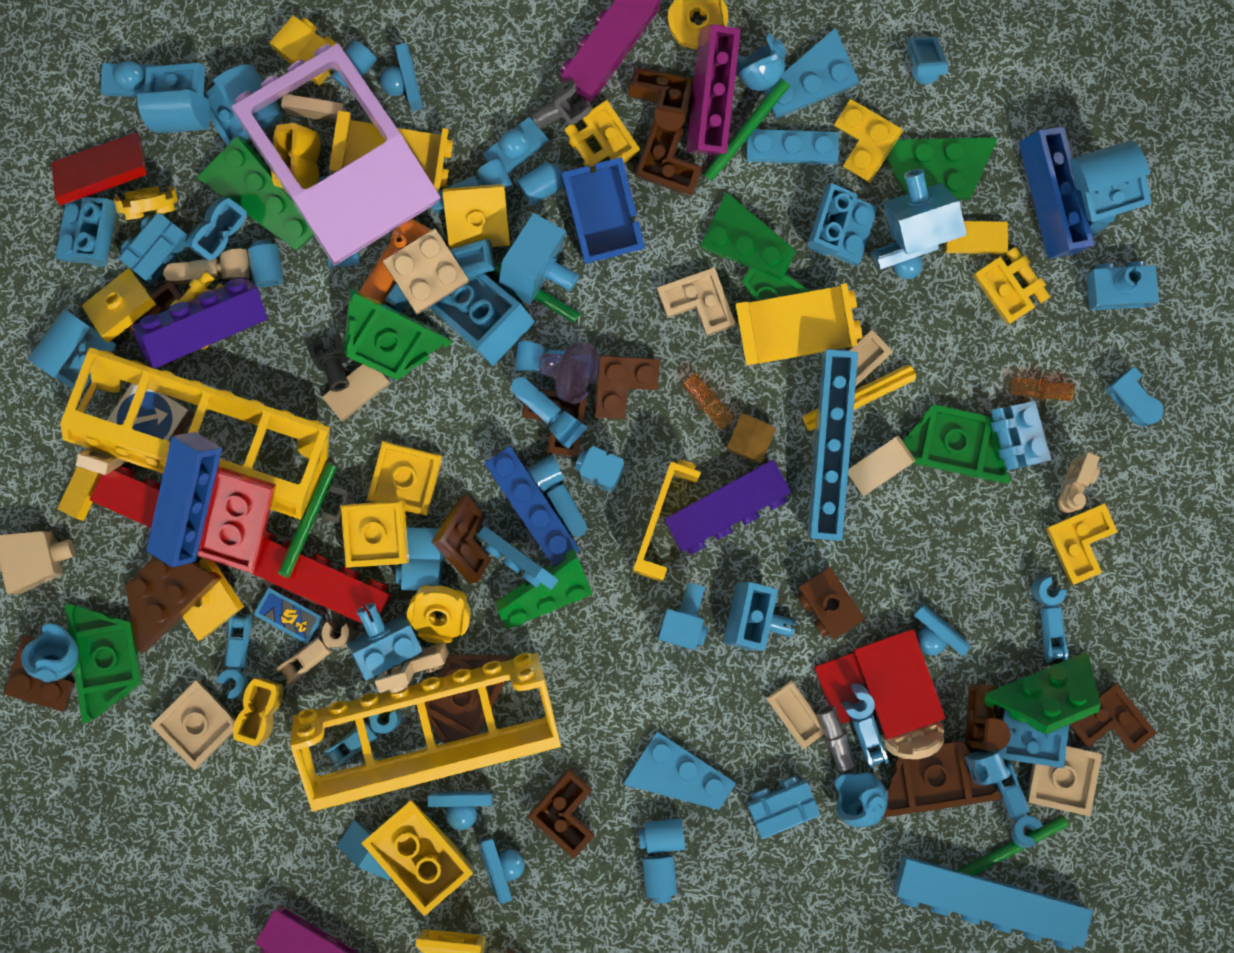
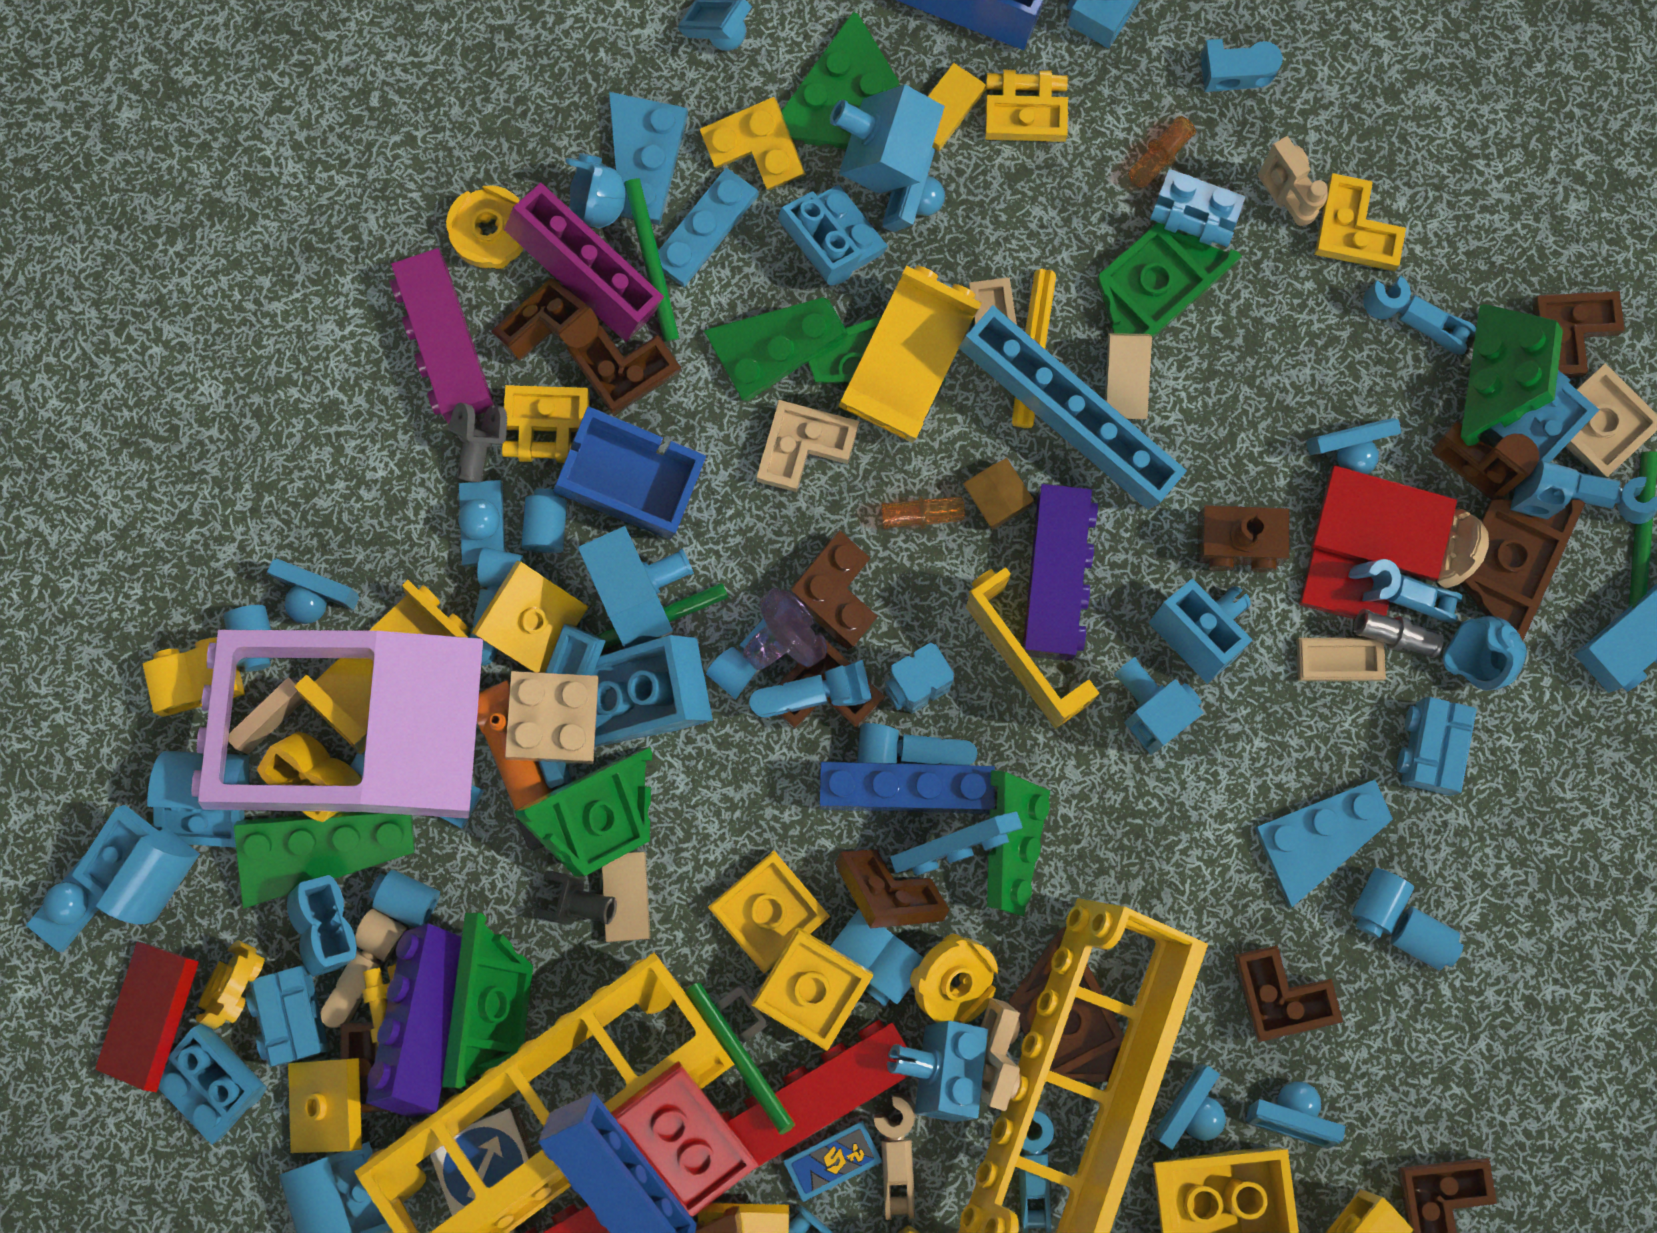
camera: 55 degrees left, 5 degrees down
none -> green wing [442,912,533,1088]

